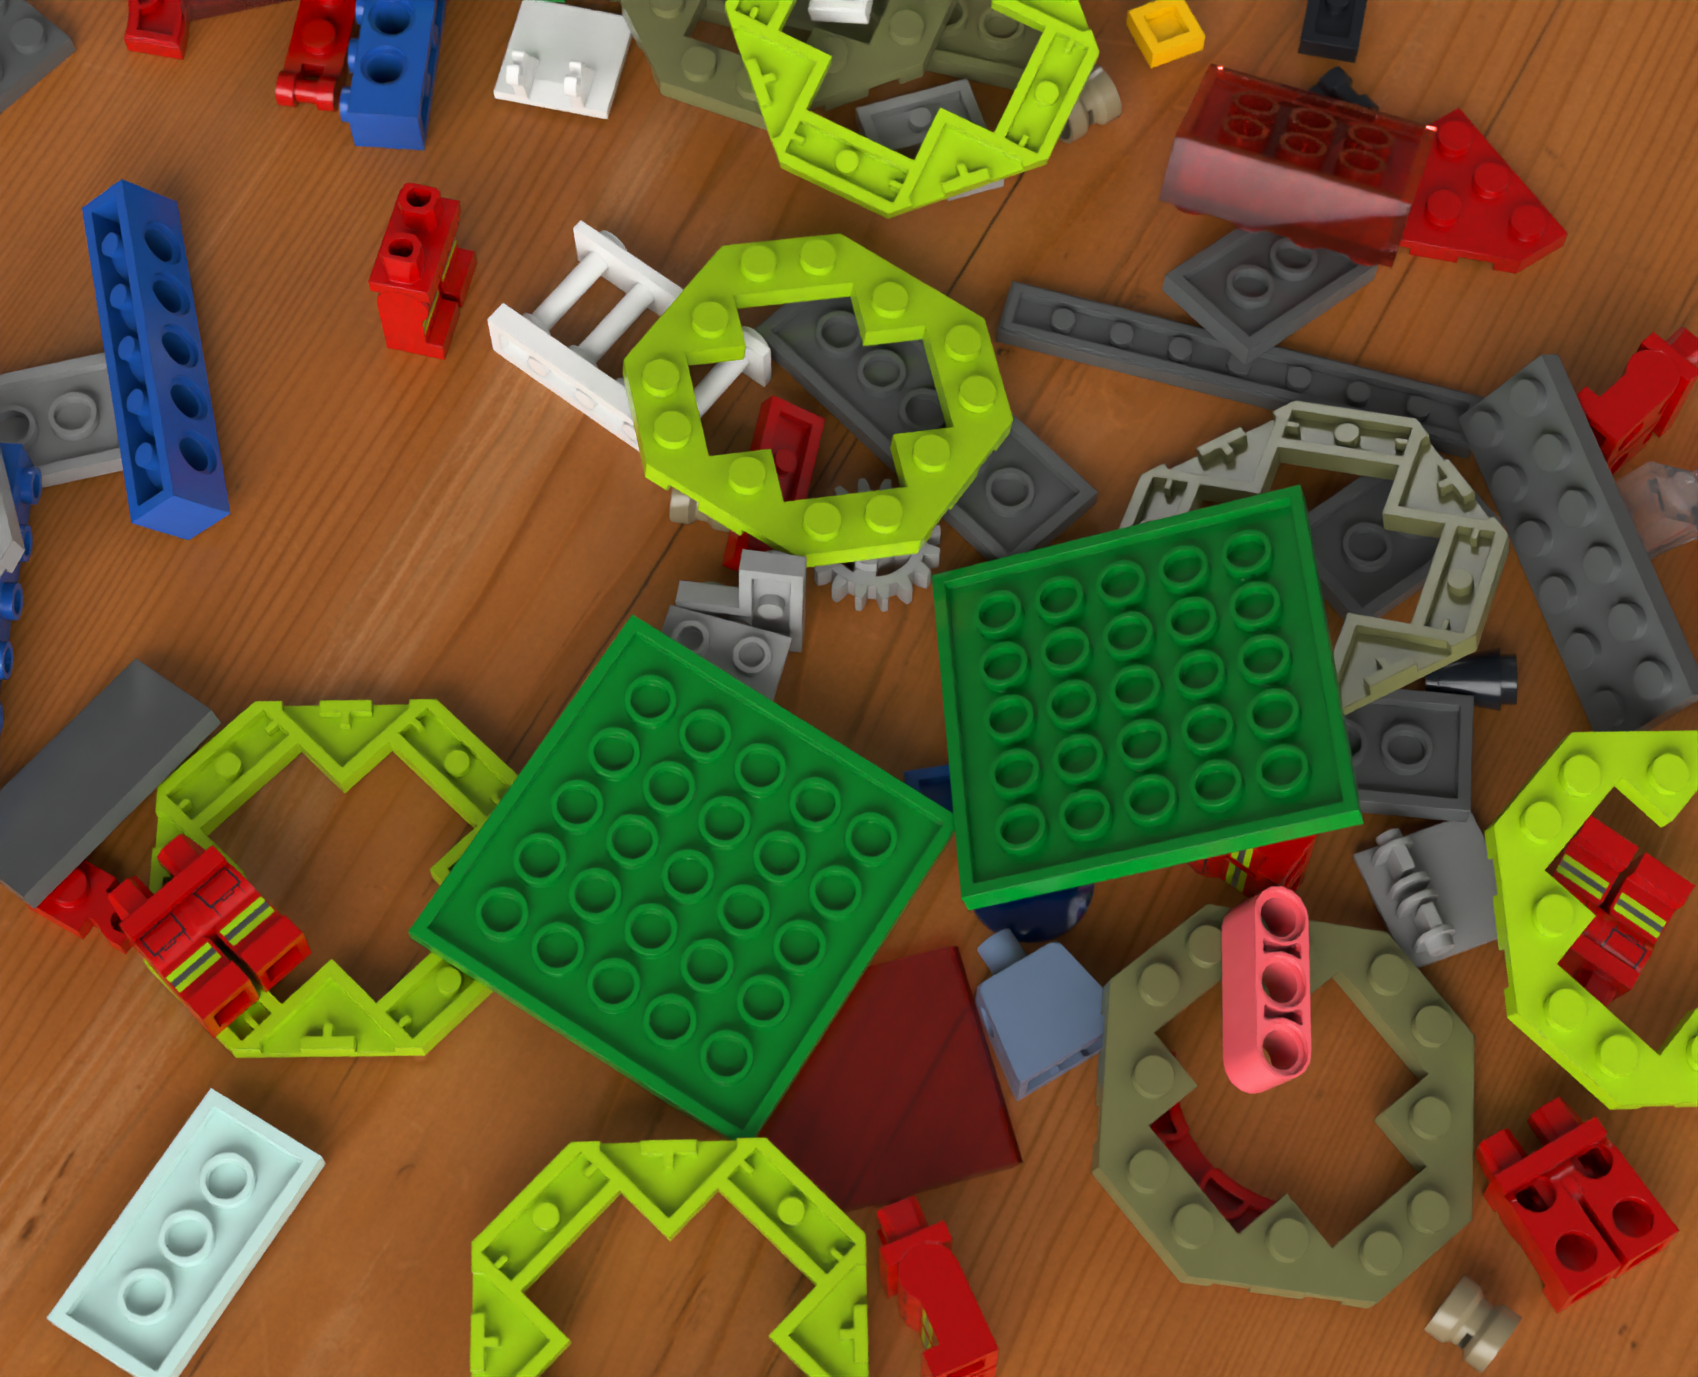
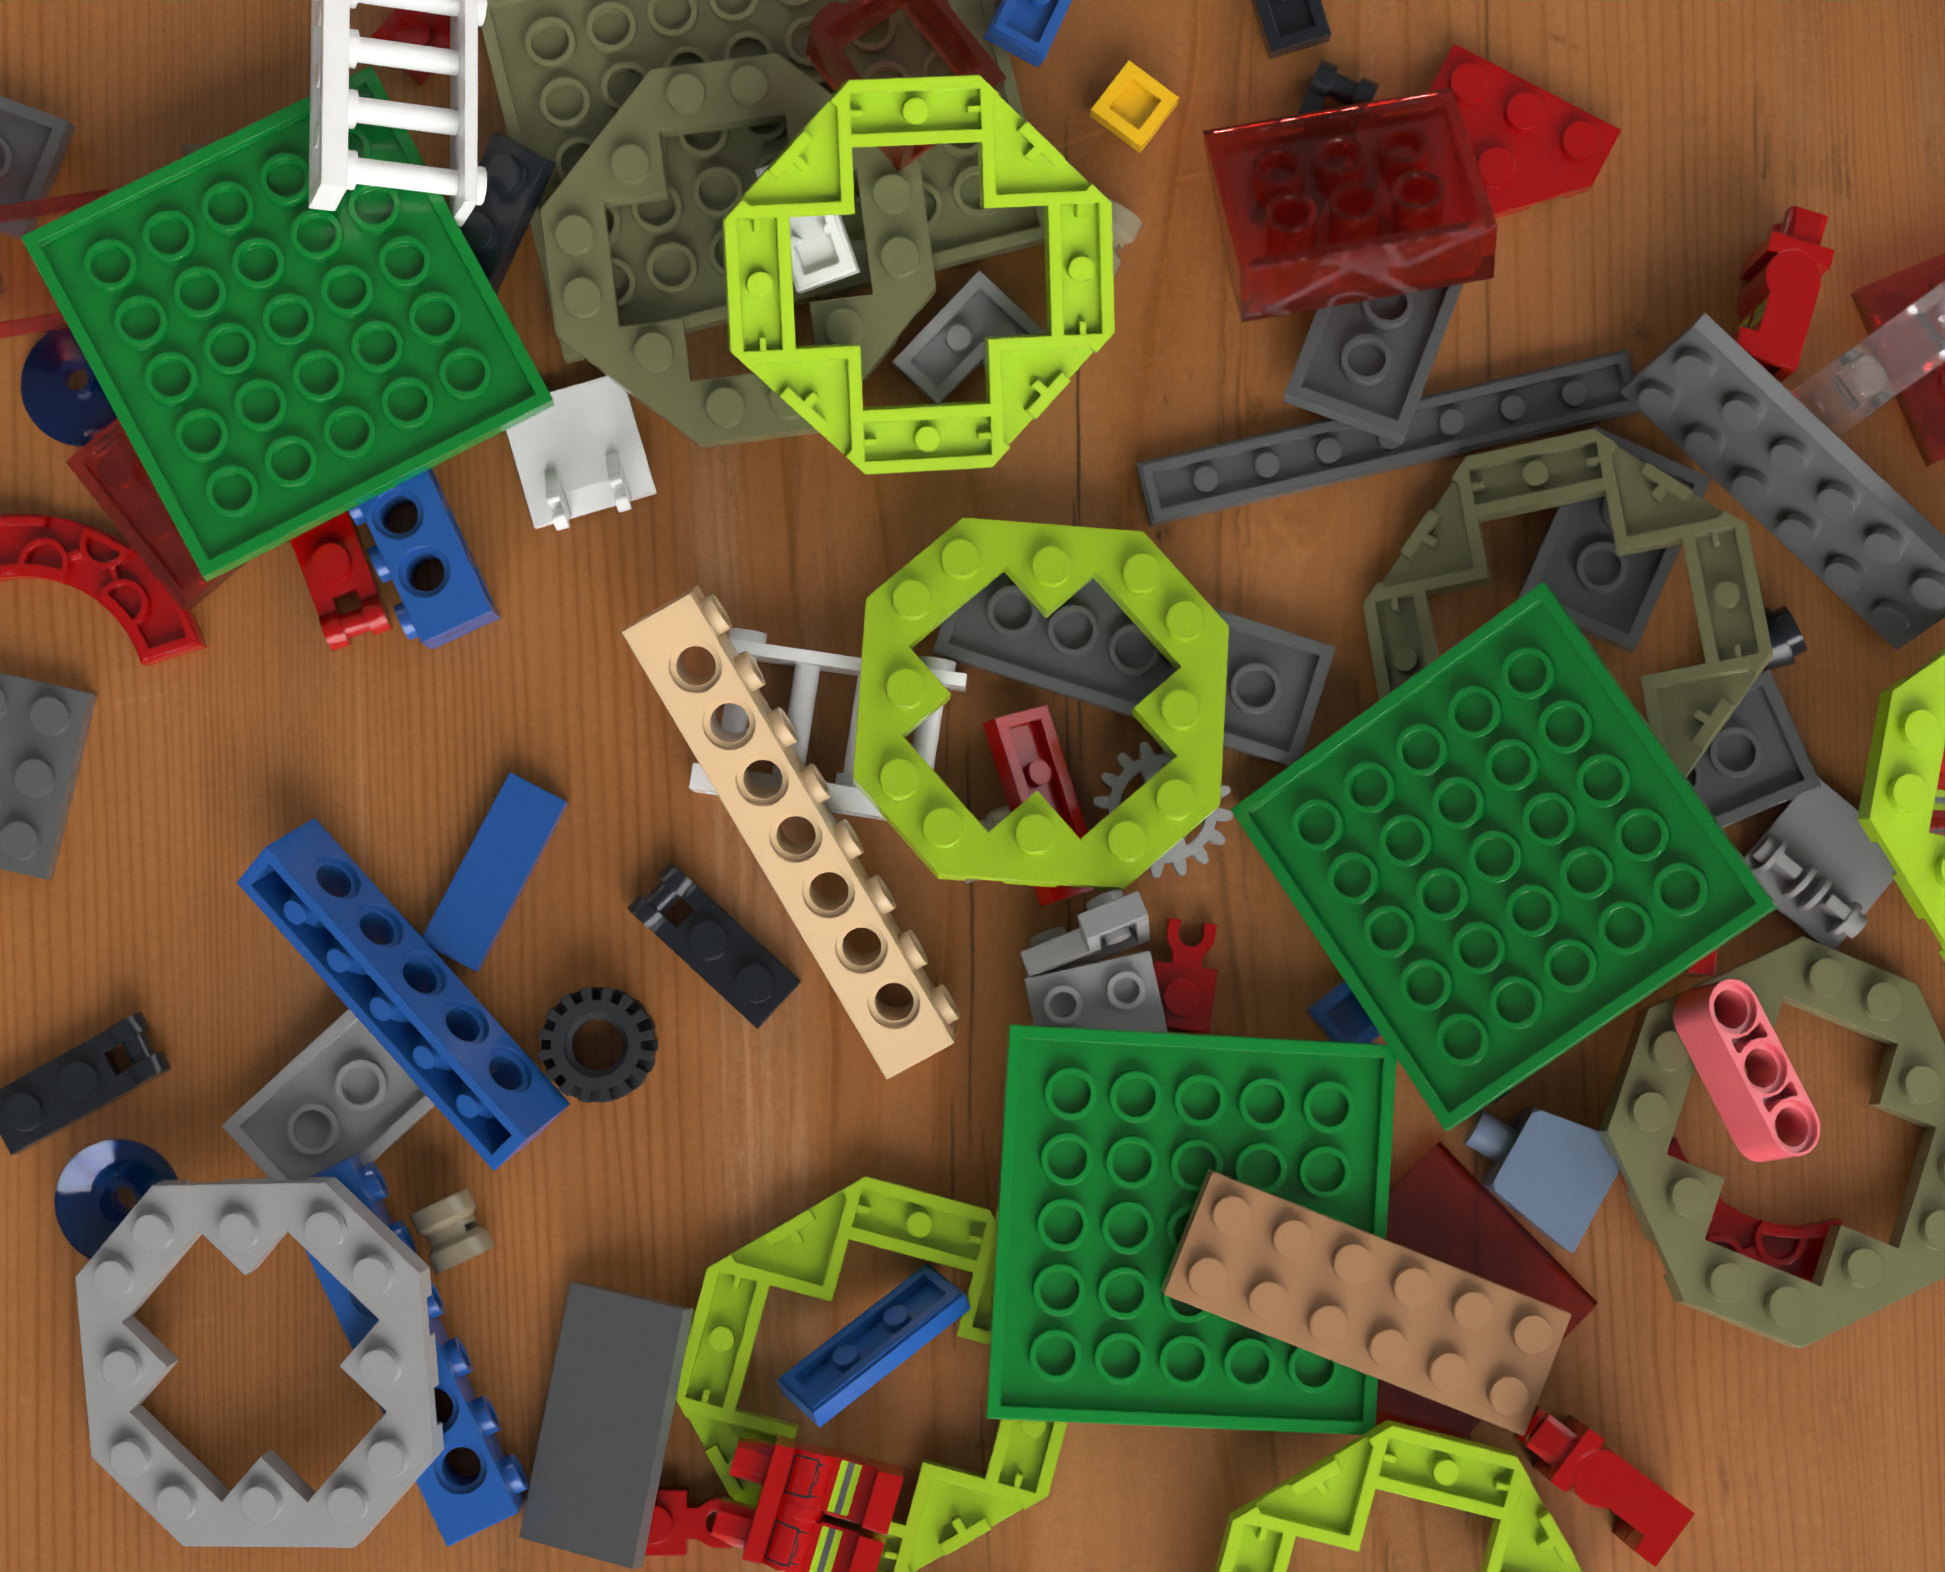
camera: 30 degrees left, 20 degrees up
red hips [368,182,477,360] -> none
none -> dark tan wheel [410,1188,496,1274]
none -> blue tile [422,772,569,971]
none -> black tyre [538,987,658,1103]
none -> tan brick [622,585,960,1079]
none -> black plate [627,861,802,1029]
none -> blue tile [777,1263,971,1428]
none -> red plate [1153,917,1218,1033]
none -> medium nougat plate [1160,1169,1572,1436]

